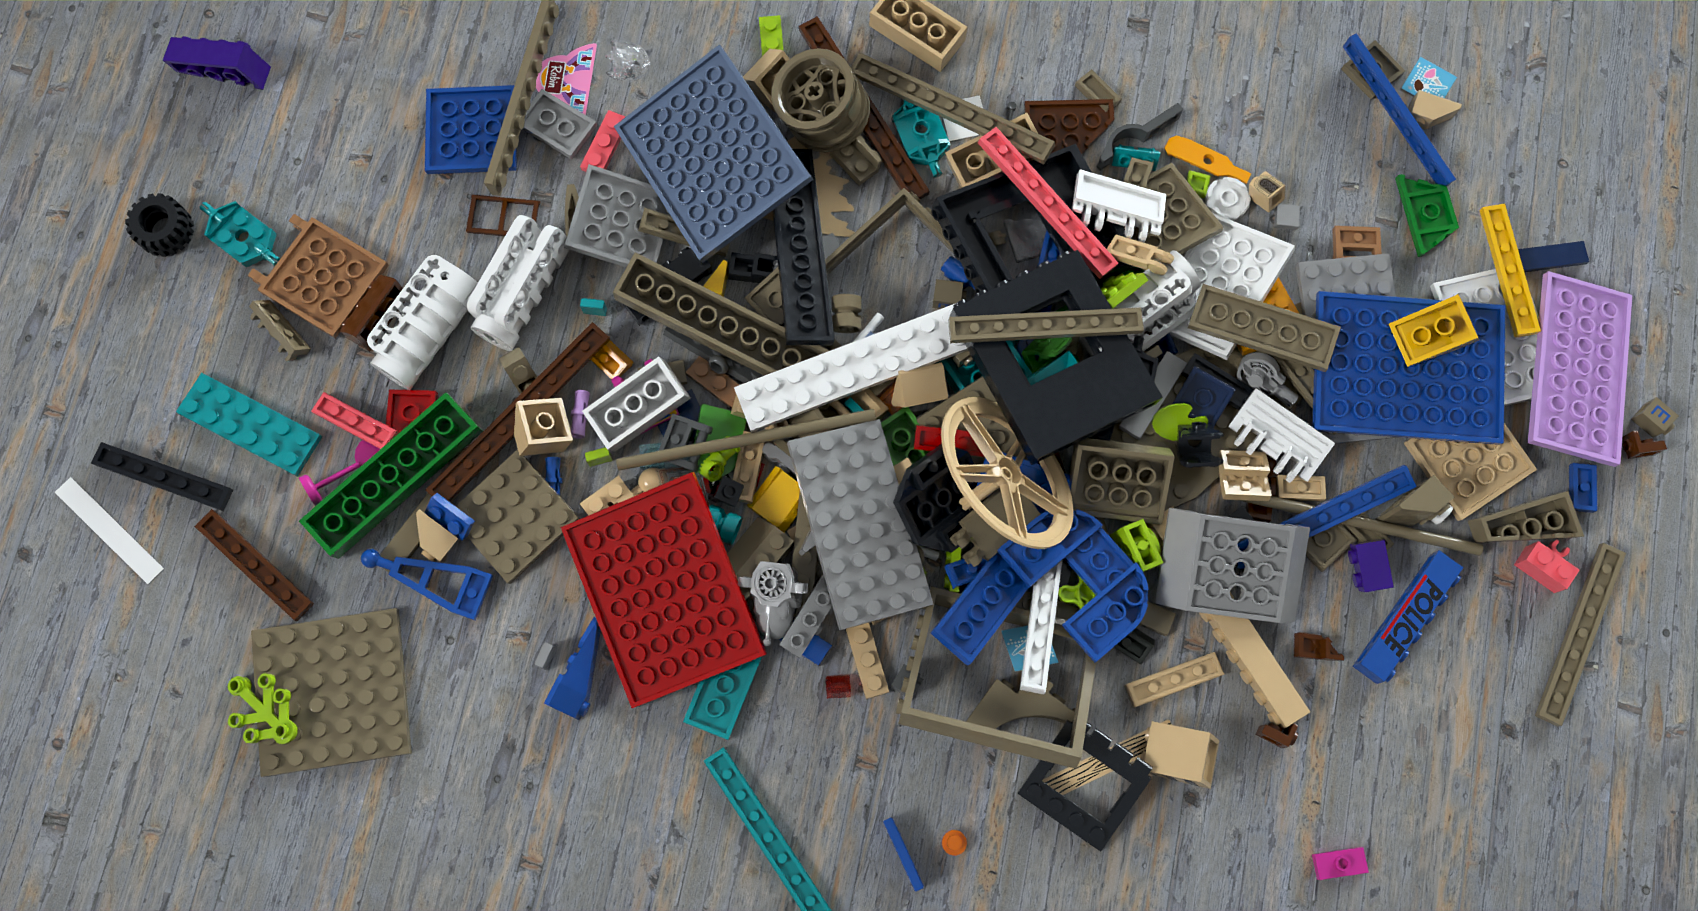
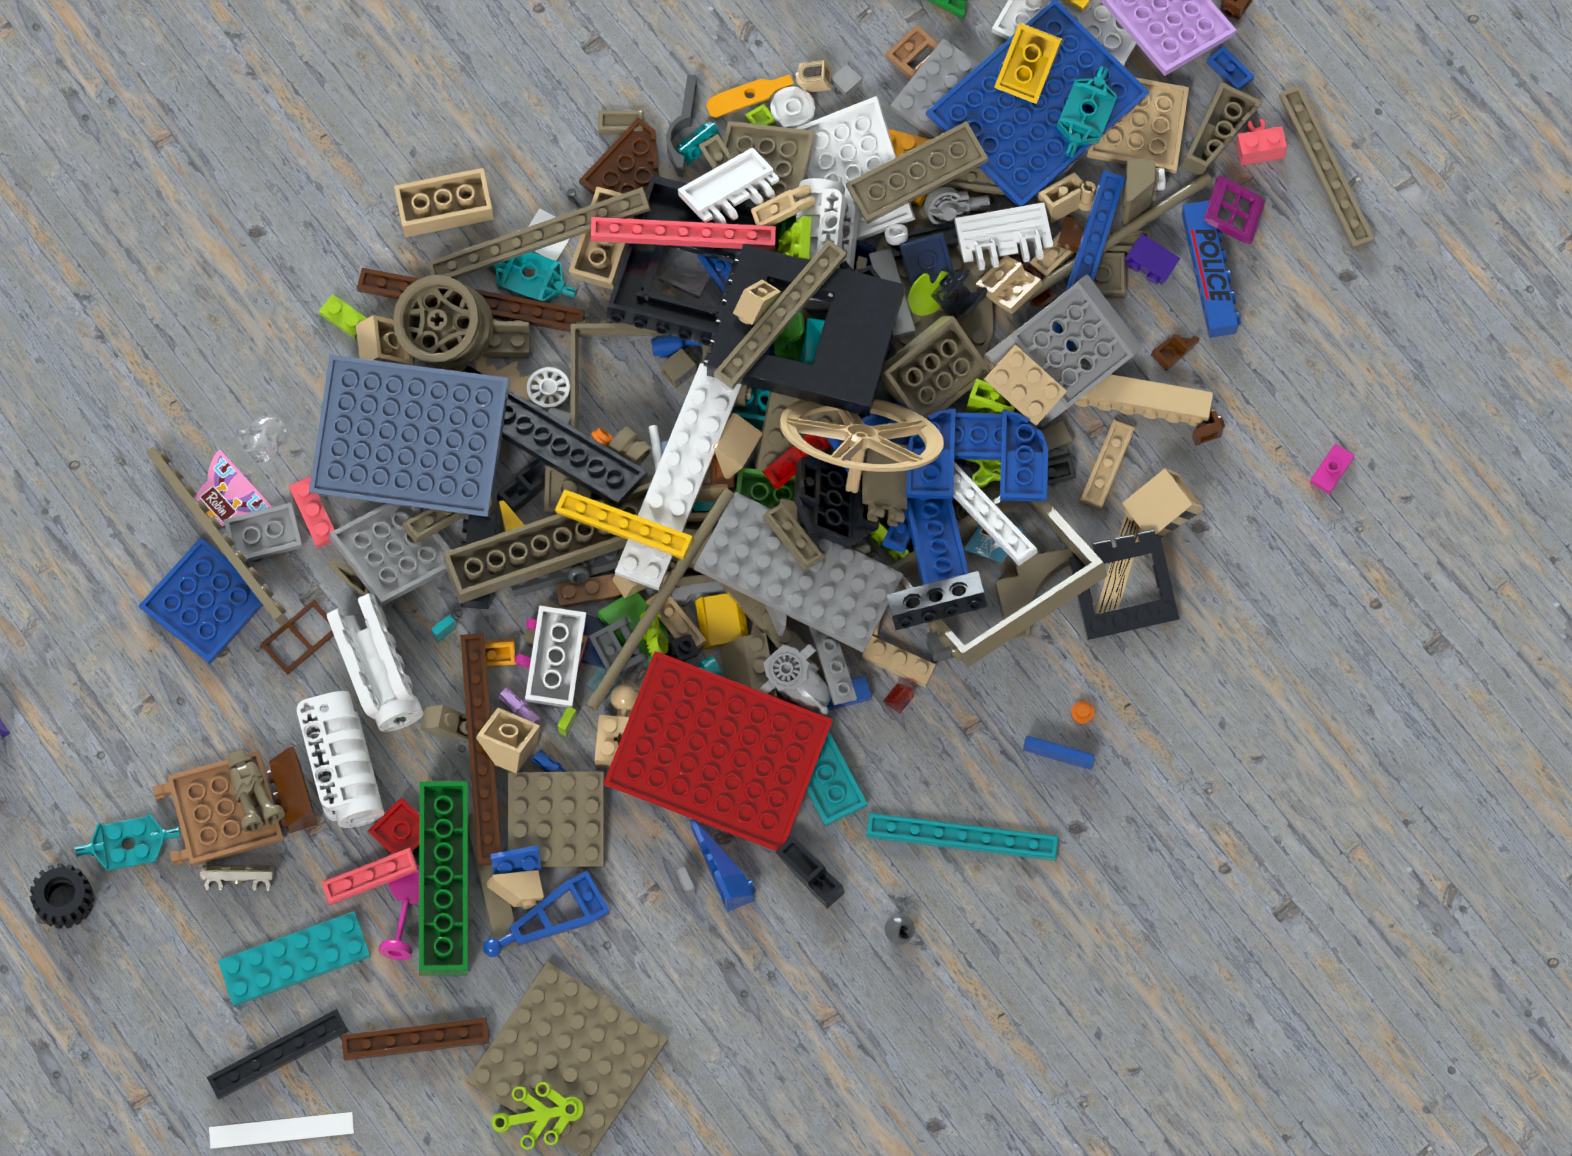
camera: 45 degrees left, 5 degrees down
none -> dark tan piece [227,749,285,832]
none -> white wheel [527,367,570,410]
none -> yellow plate [555,489,694,560]
none -> orange plate [591,428,613,448]
none -> tan slope [733,280,781,325]
none -> dark tan tile [763,503,824,571]
none -> black slope [775,836,845,909]
none -> dark grey piece [884,914,915,944]
none -> white tile [885,224,908,245]
none -> black brick [887,571,988,630]
none -> tan plate [984,345,1067,426]
none -> tan hinge [1037,172,1096,224]
none -> teal plate [1056,66,1117,158]
none -> reddish brown slope [1057,215,1084,253]
none -> magenta piece [1204,175,1265,245]

